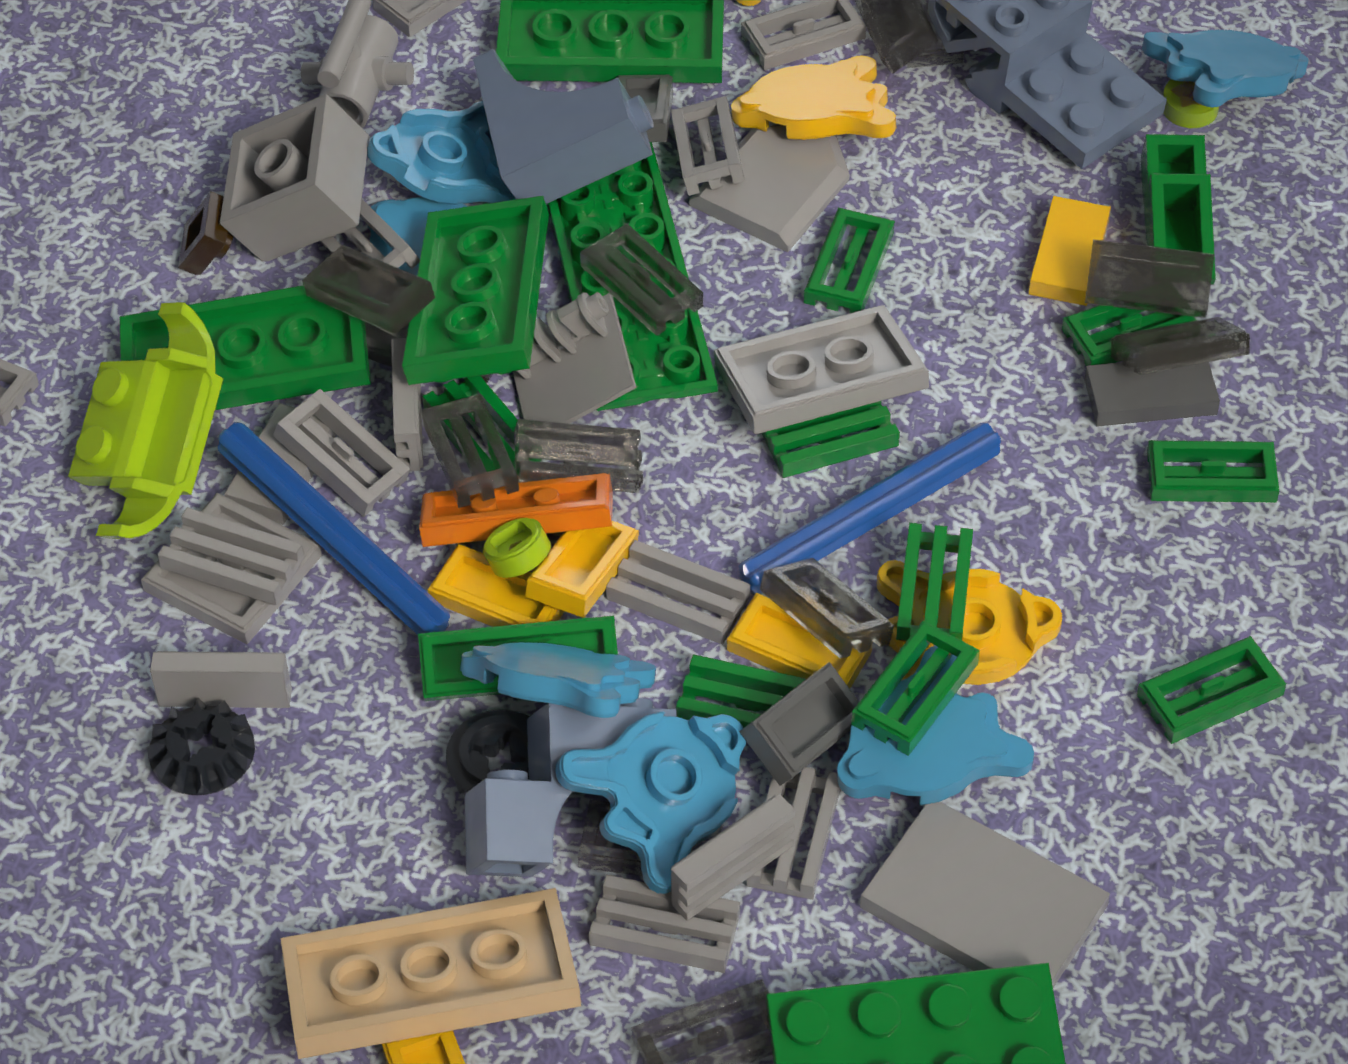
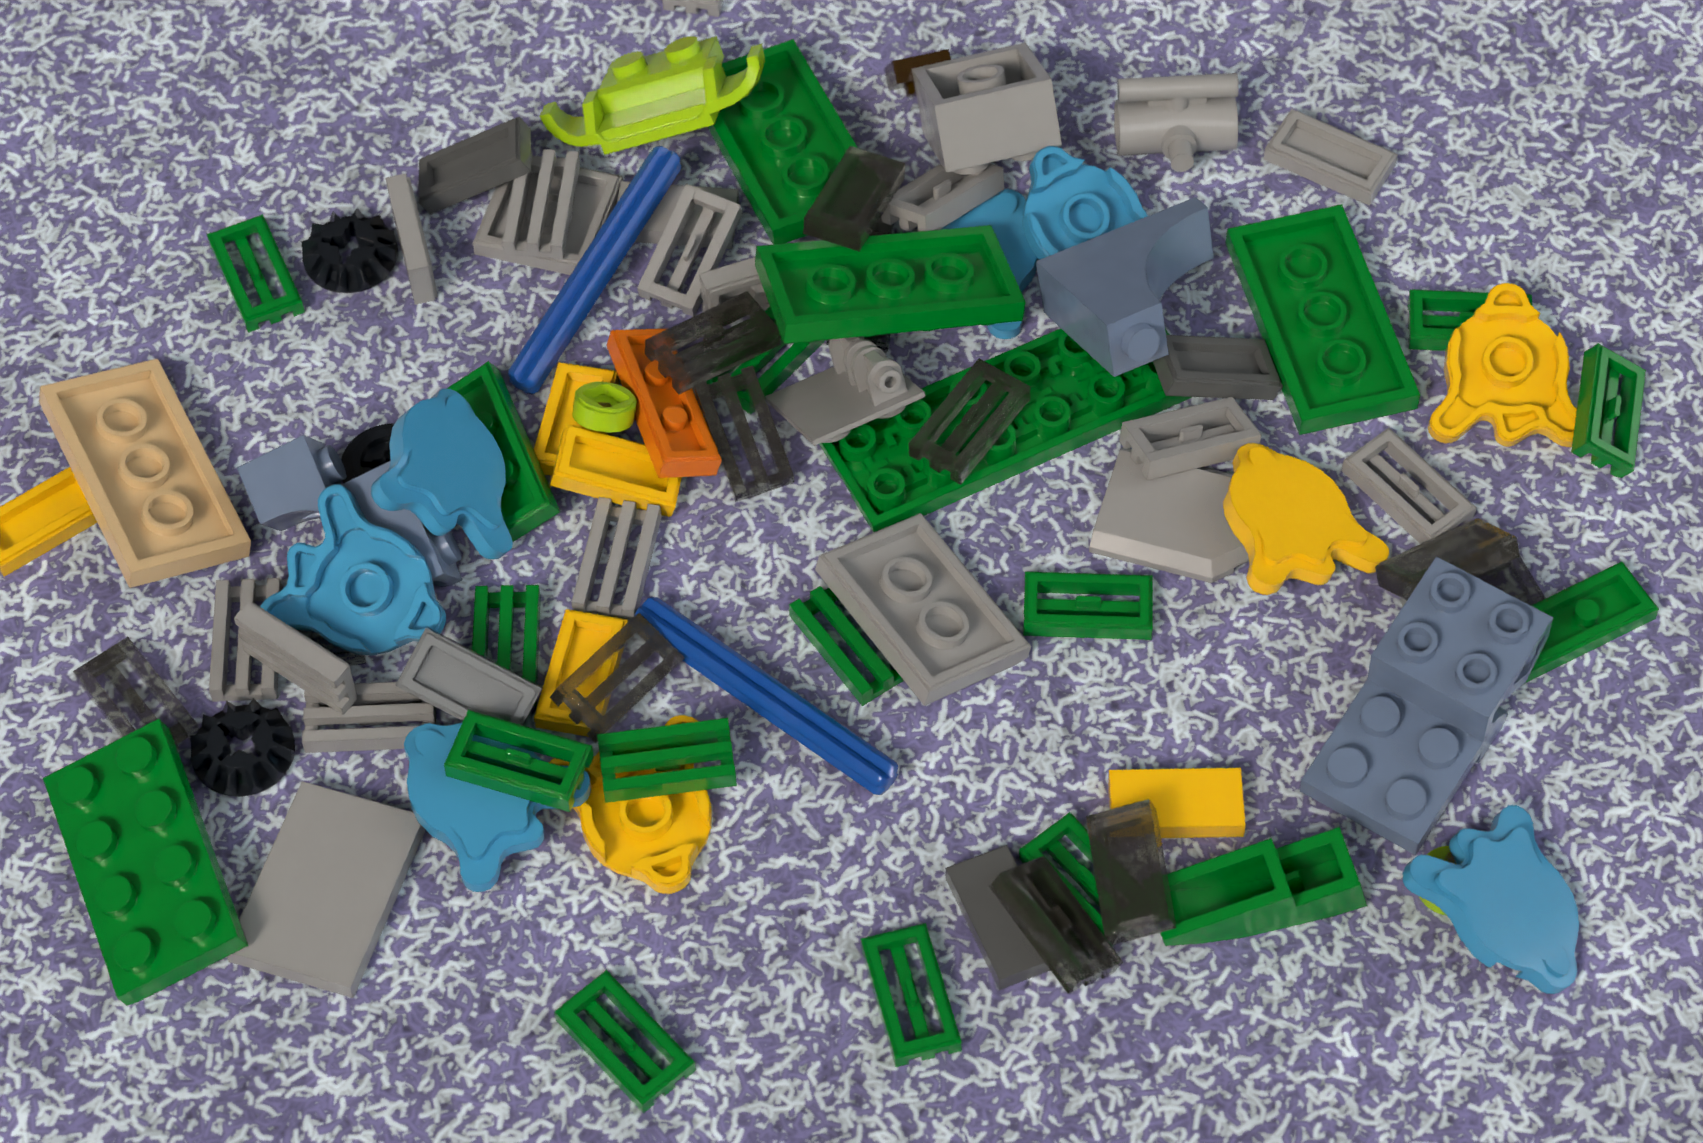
camera: 75 degrees right, 5 degrees up
none -> black gear [190,698,295,797]
none -> green tile [207,215,305,333]
none -> dark grey tile [419,116,531,215]

